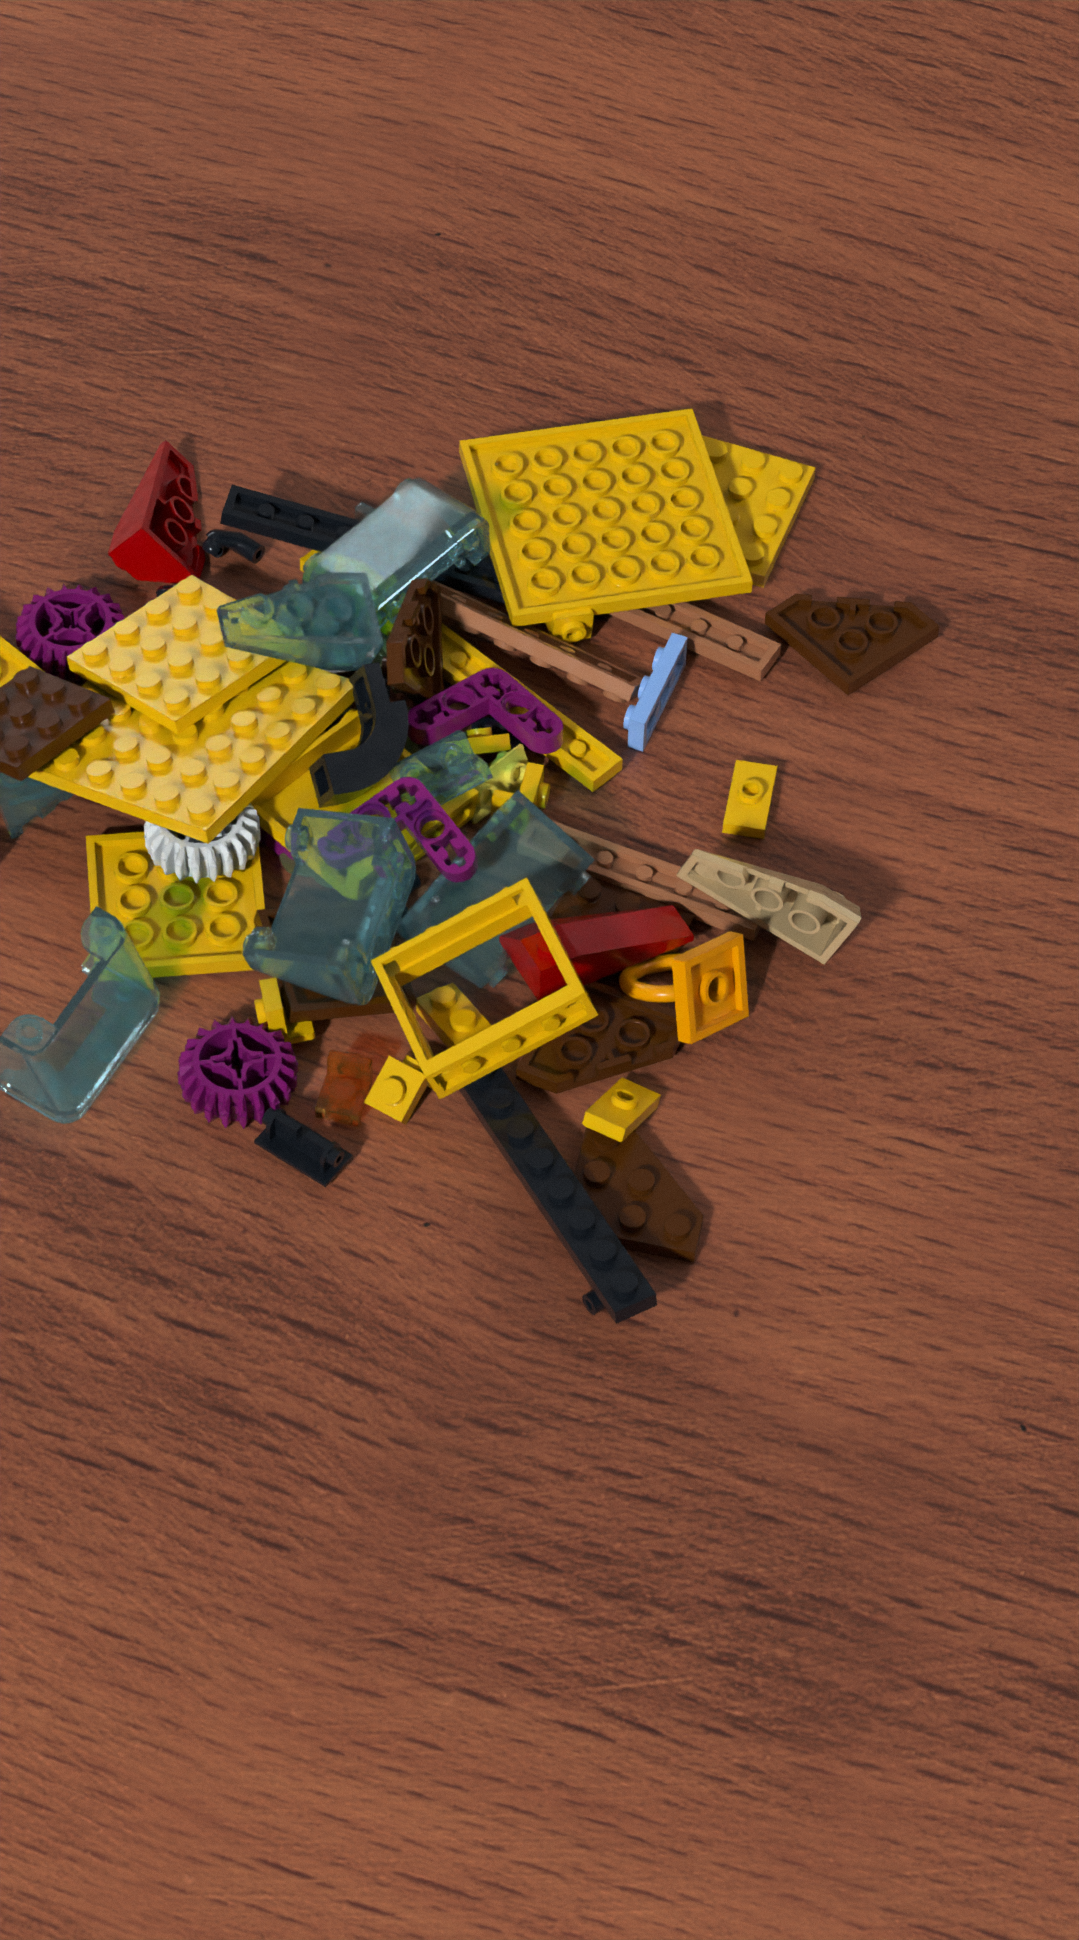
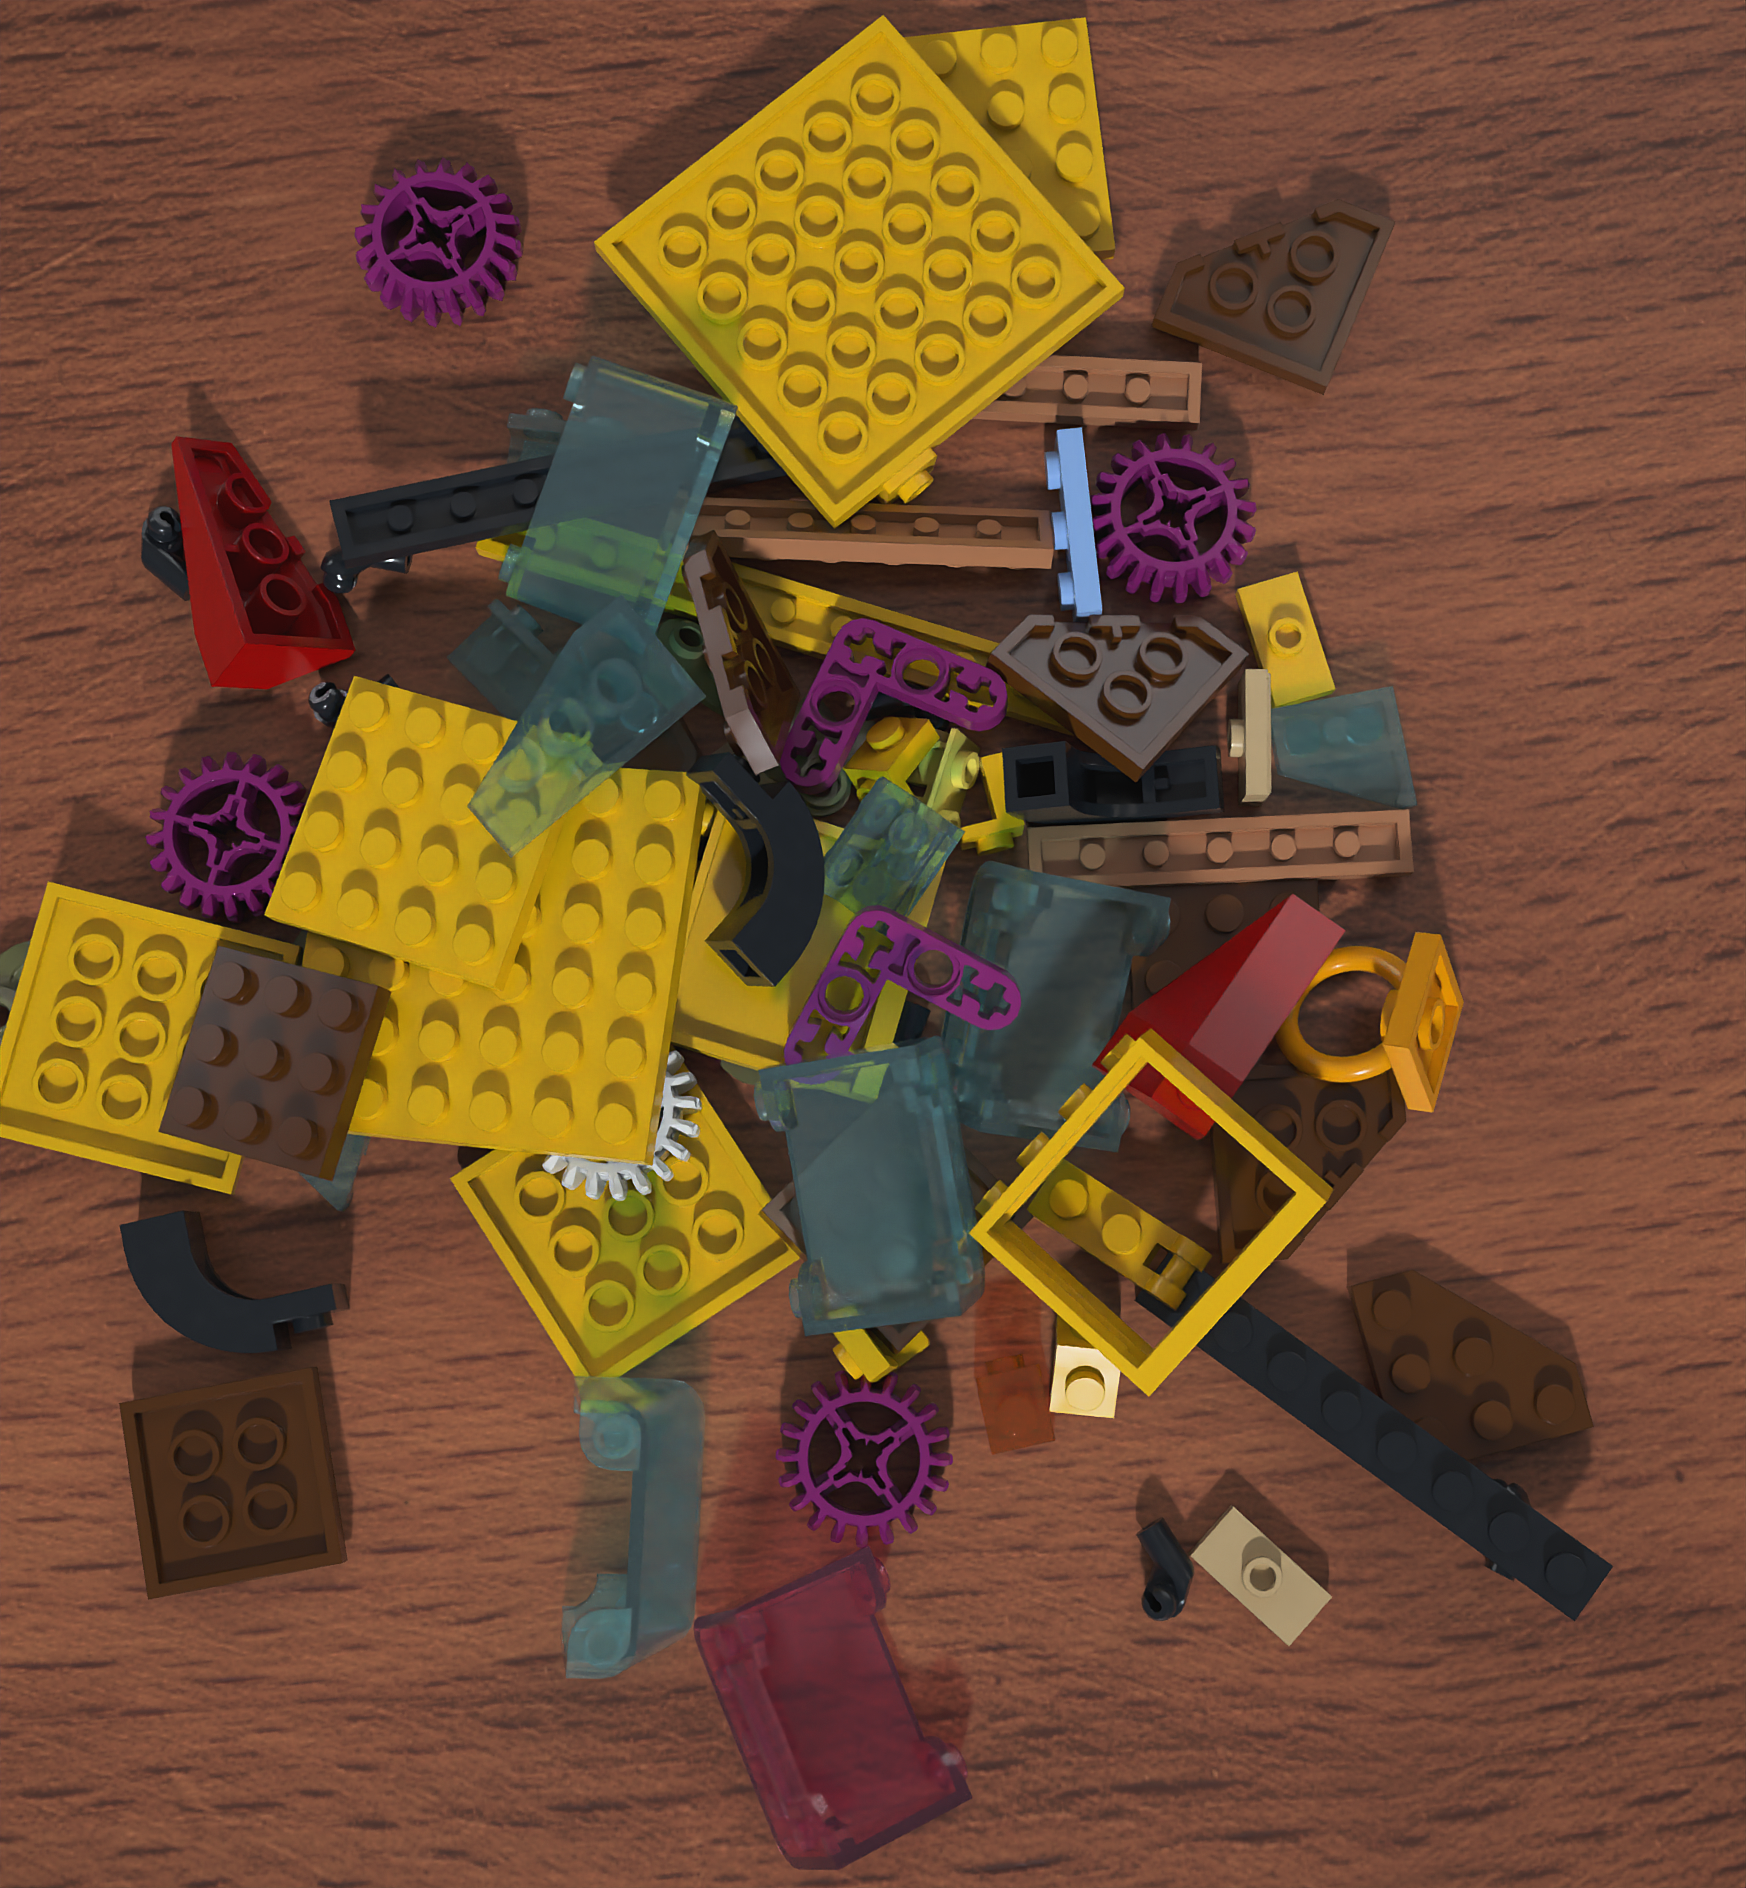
camera: 20 degrees left, 30 degrees up
black hinge [254,1108,353,1187] -> none
yellow plate [582,1077,661,1142] -> none
tan wedge [676,849,861,965] -> none
none -> black arm [141,506,190,601]
none -> magenta gear [355,157,523,328]
none -> clear pink windscreen [693,1546,973,1870]
none -> plate [985,615,1249,782]
none -> black arch [1002,741,1225,826]
none -> magenta gear [1090,433,1257,604]
none -> black arm [1136,1517,1194,1621]
none -> tan plate [1188,1505,1332,1646]
none -> tan plate [1227,669,1271,806]
none -> clear light blue wing [1271,686,1417,810]

